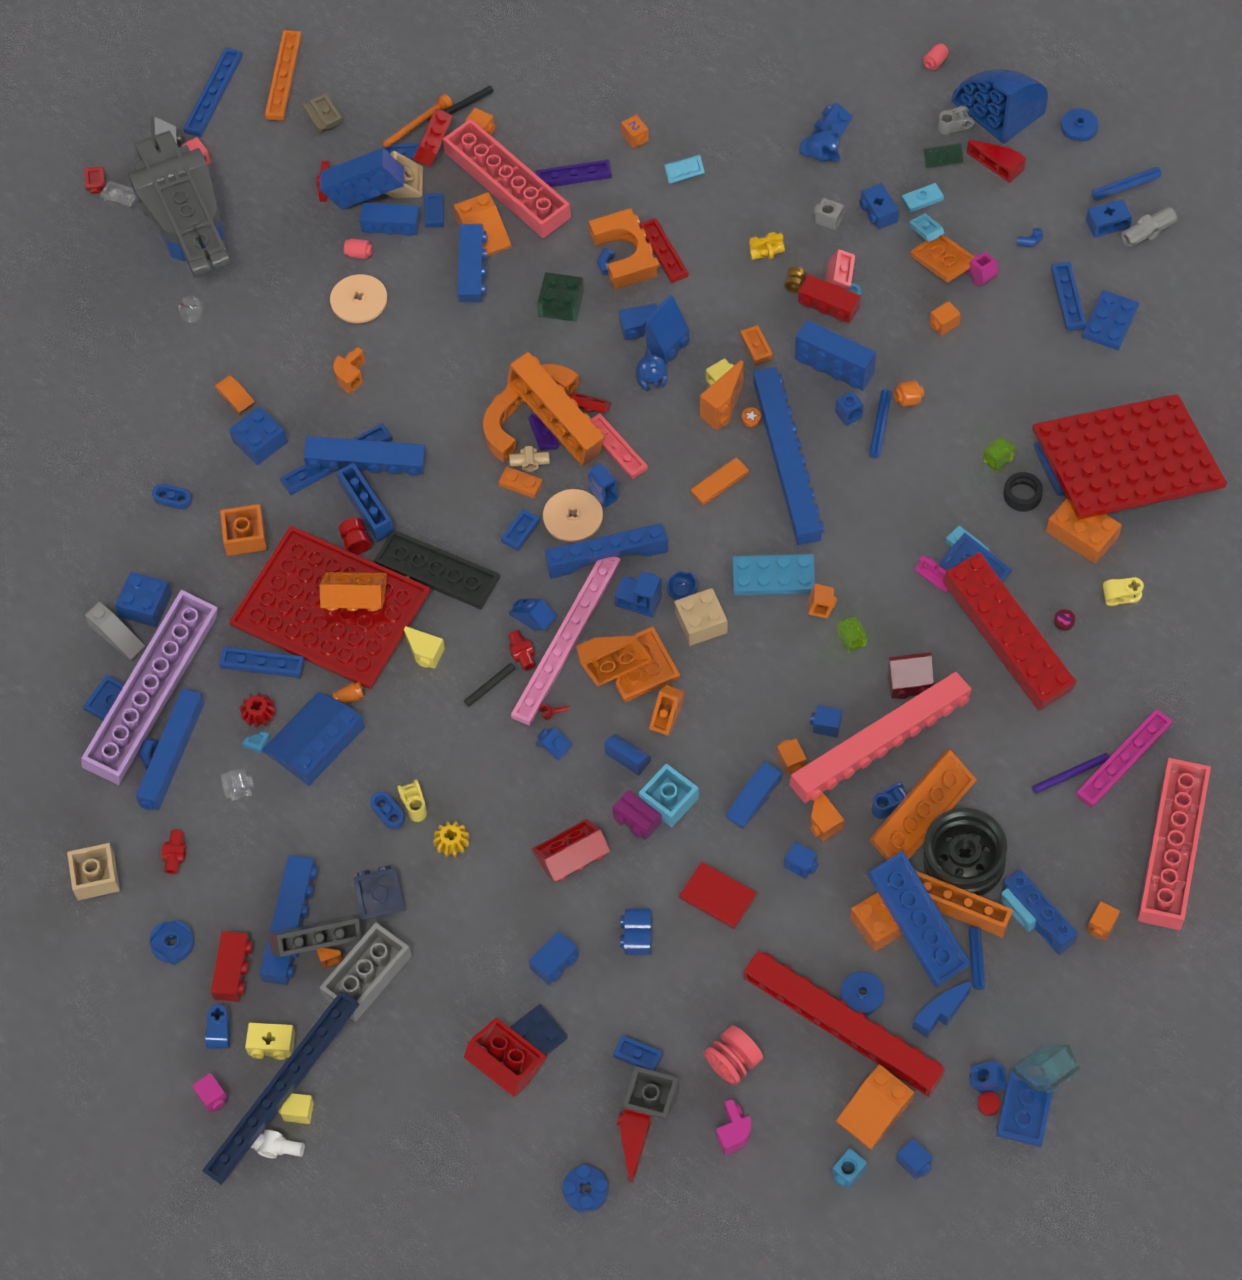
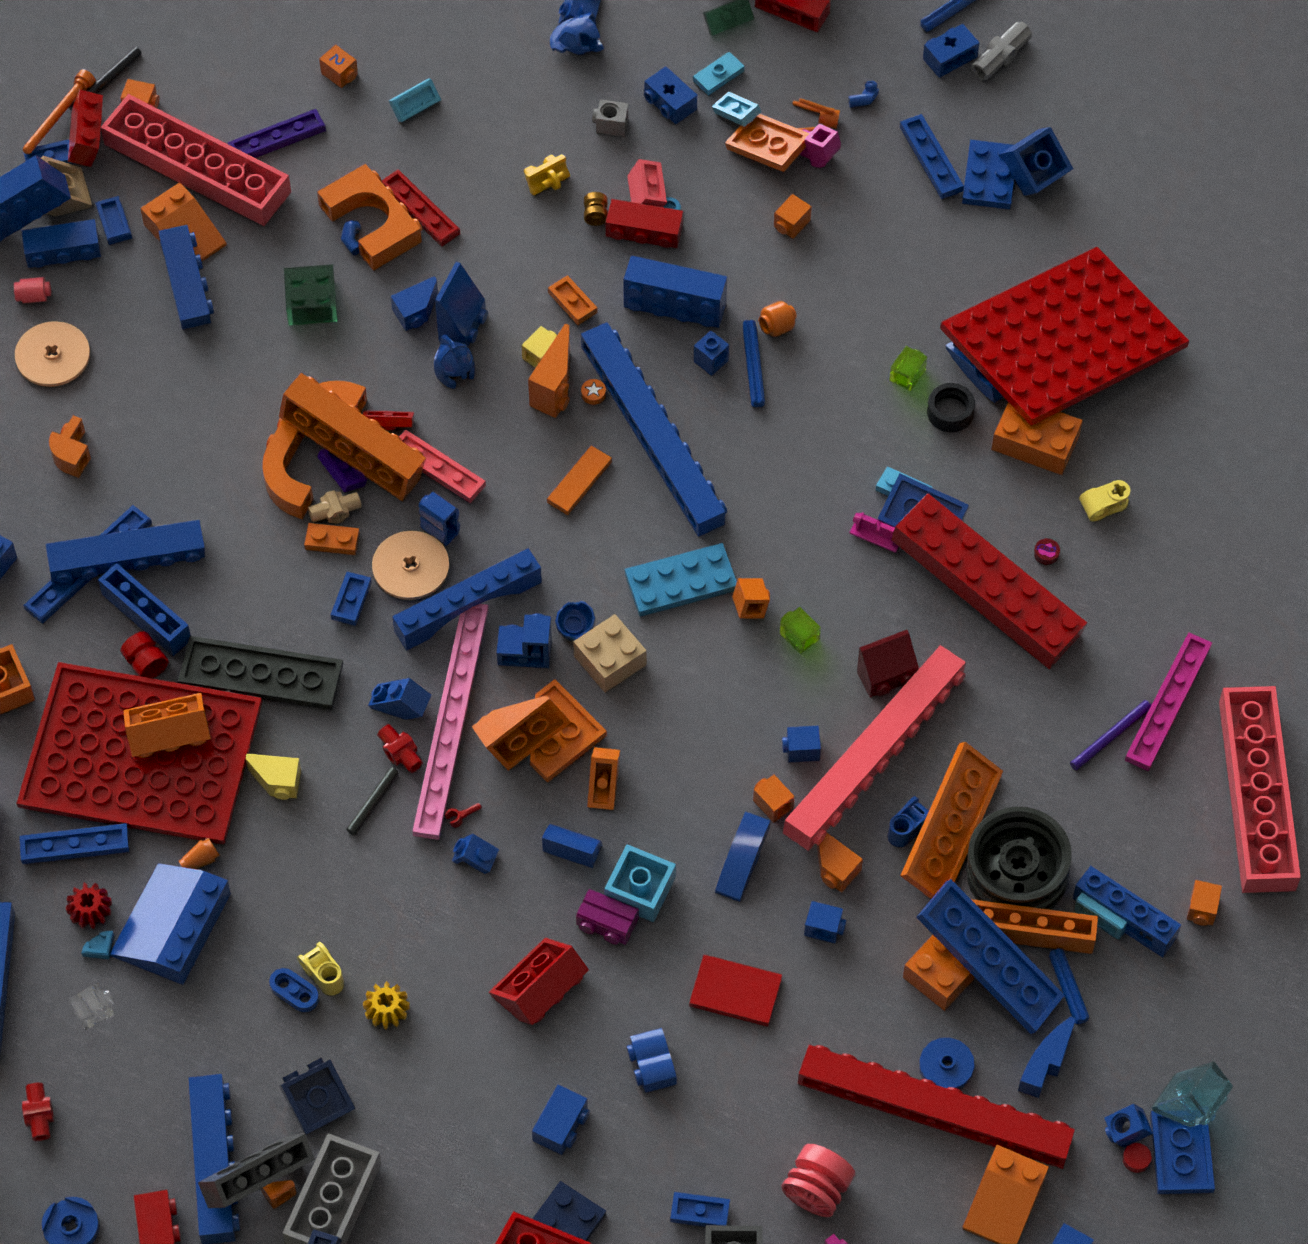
camera: 20 degrees left, 0 degrees up
none -> orange plant [793,98,840,132]
none -> blue brick [1001,127,1074,196]

